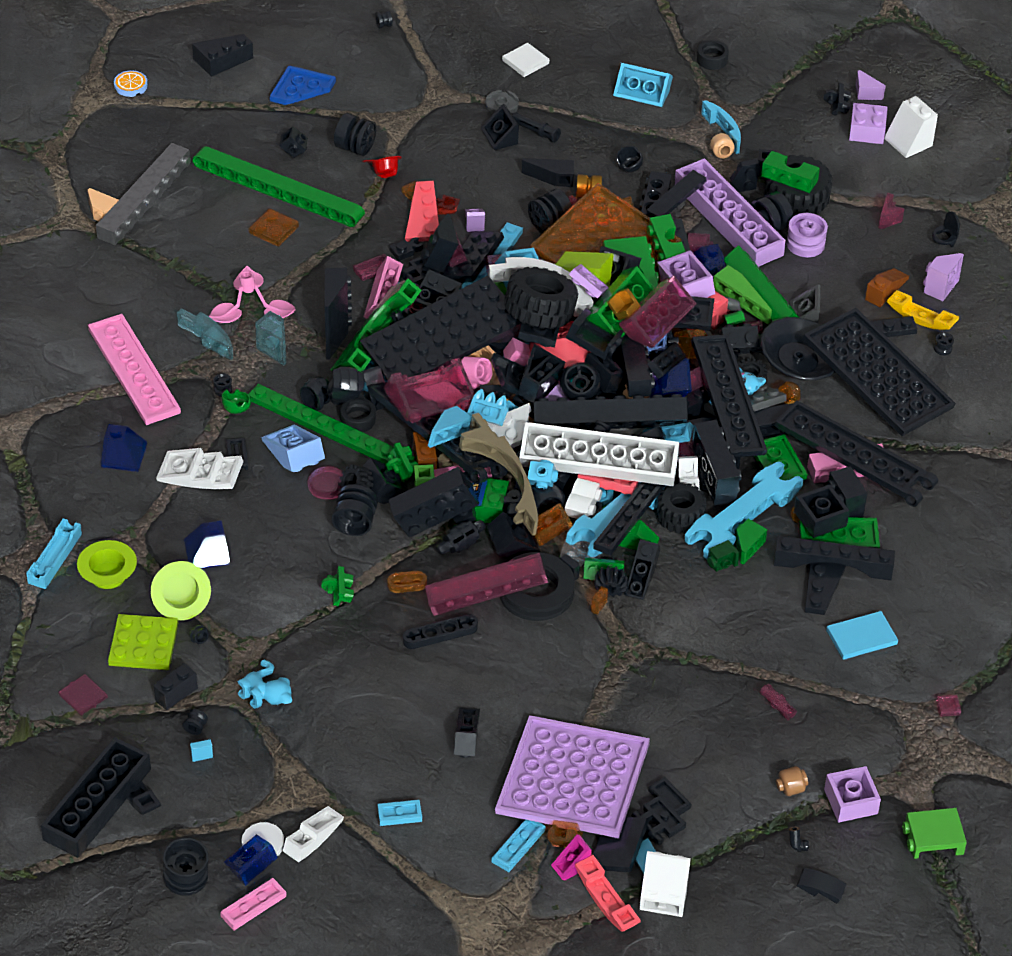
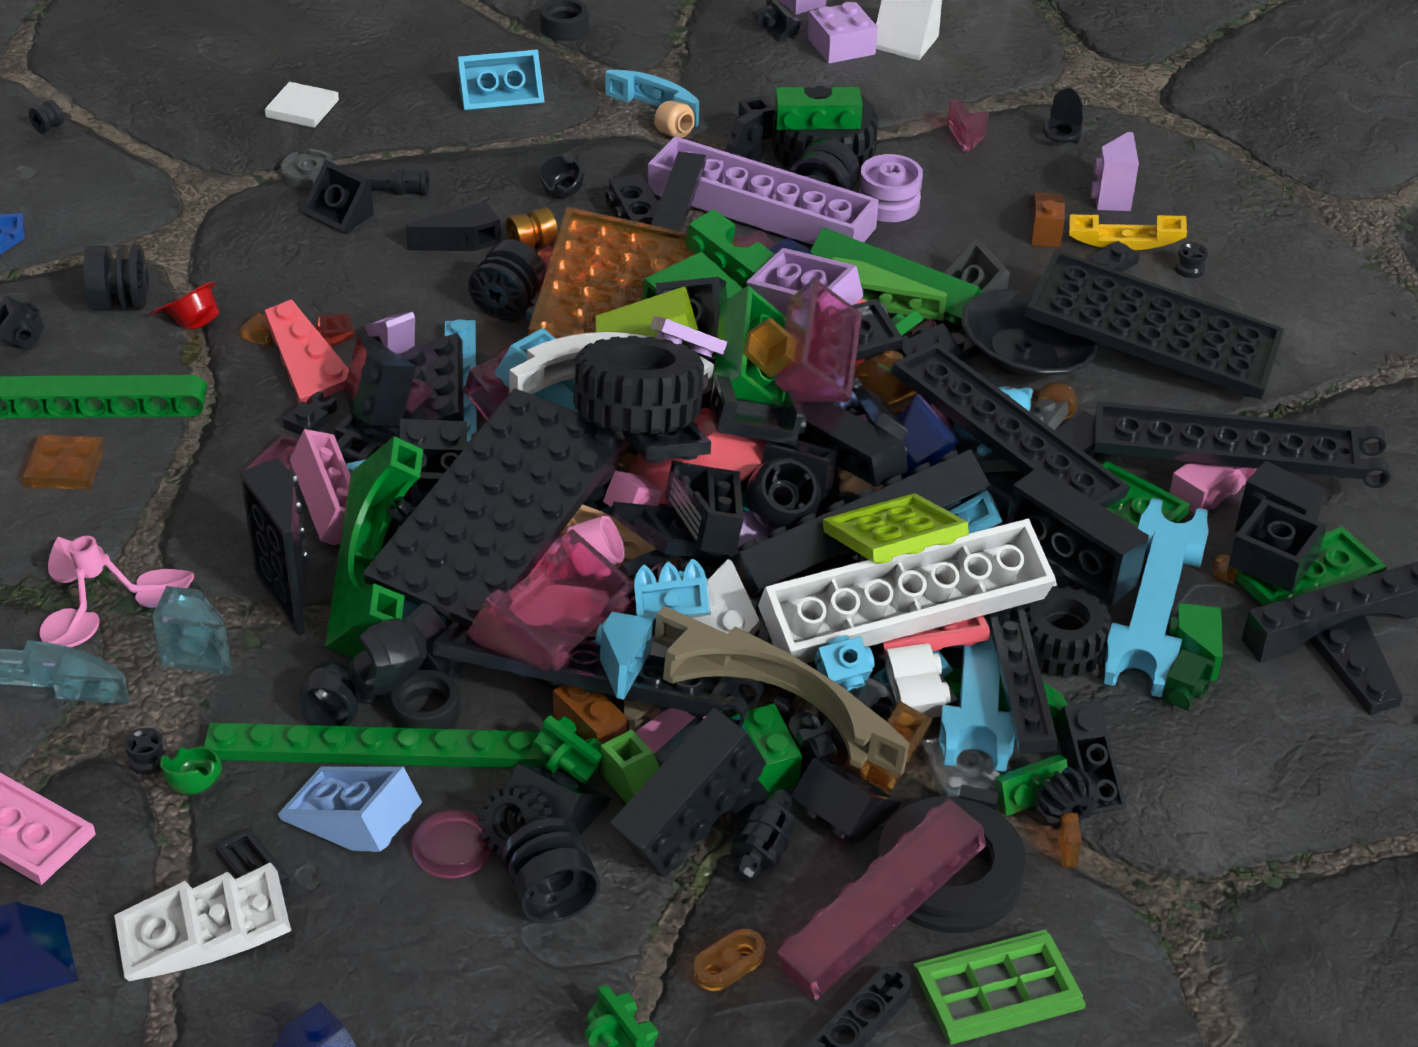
camera: 30 degrees left, 5 degrees down
none -> lime plate [823,493,969,564]
none -> bright green piece [913,929,1086,1045]

